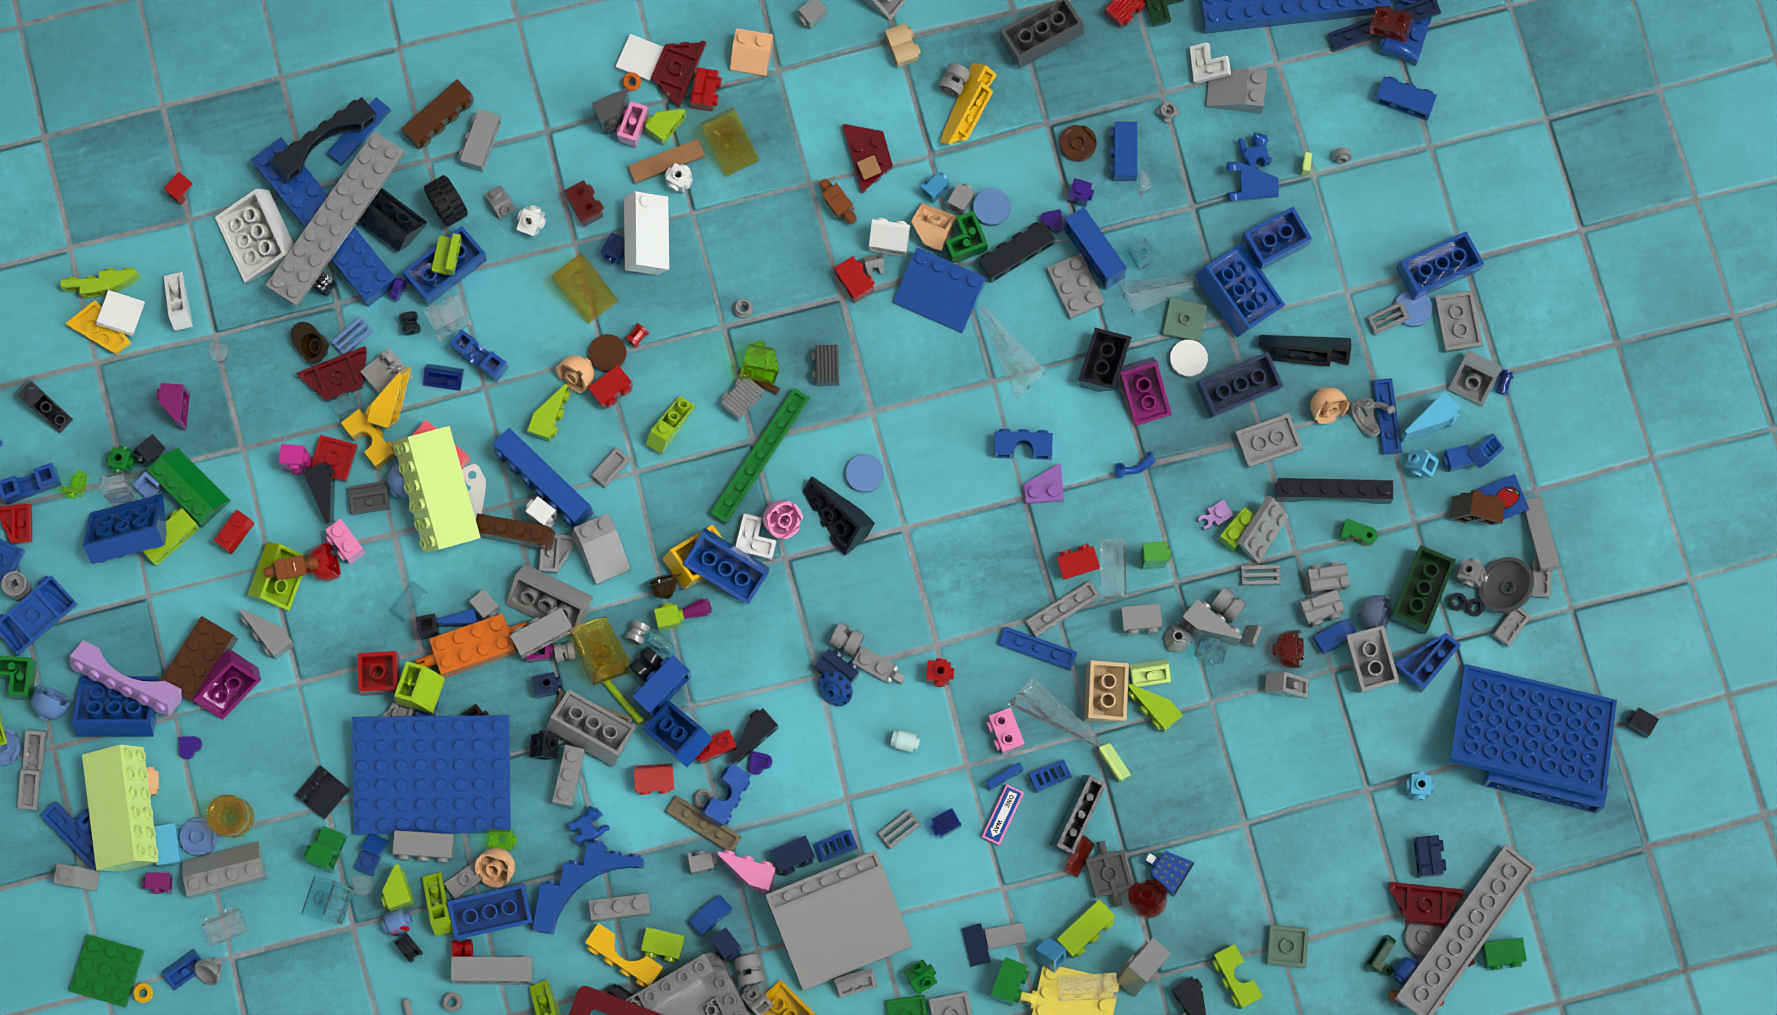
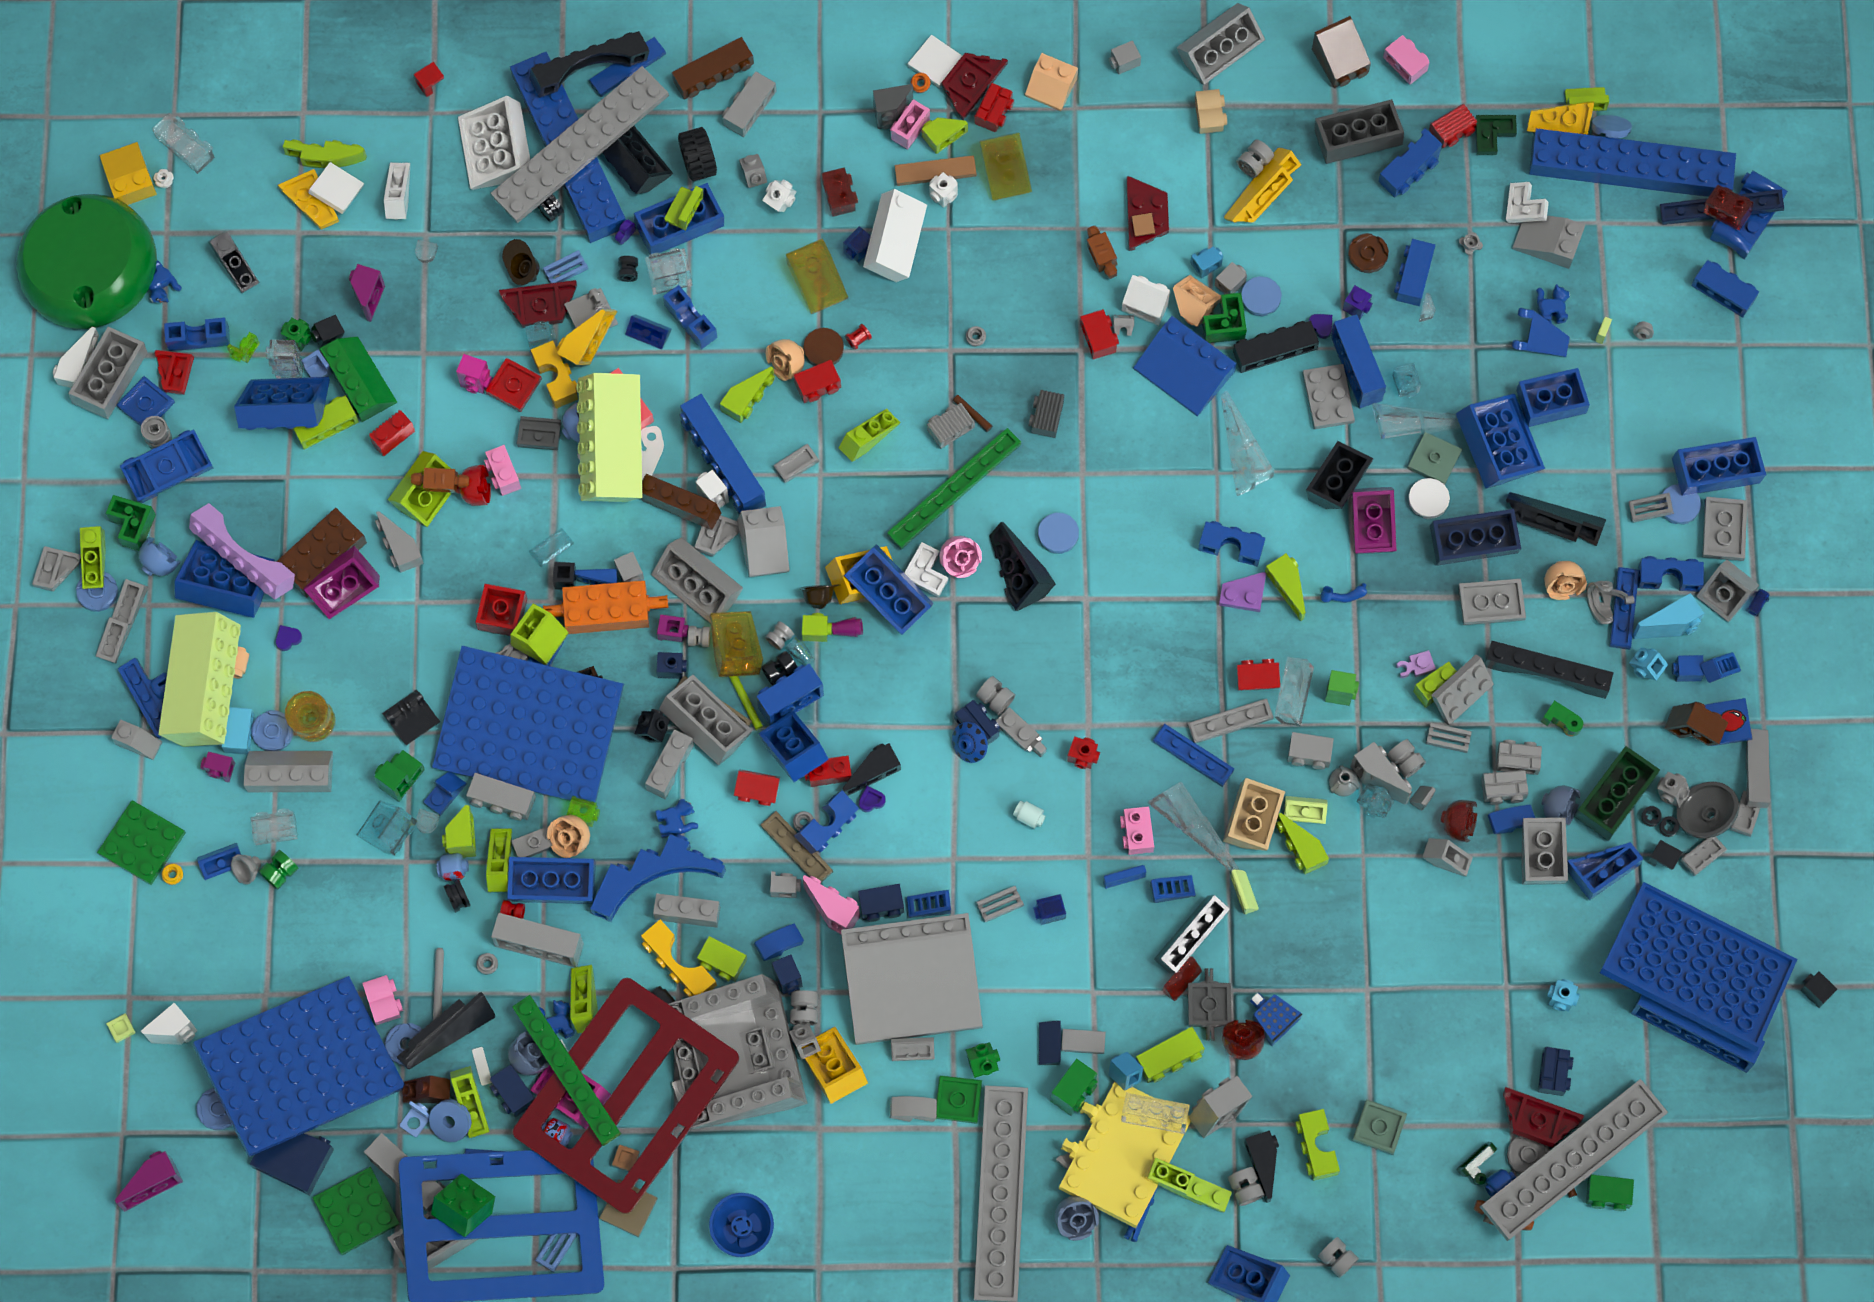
camera: 15 degrees right, 5 degrees down
black slope [302,461,335,524] -> none
light grey brick [510,608,574,659] -> none
clear neon green torso [739,340,779,384] -> none
tile [982,784,1024,846] -> none
none -> green wheel [258,850,299,890]
none -> lime slope [1265,553,1306,621]
none -> blue wedge [1378,128,1442,198]
none -> blue arch [1638,556,1704,592]
none -> black panel [1647,840,1683,870]

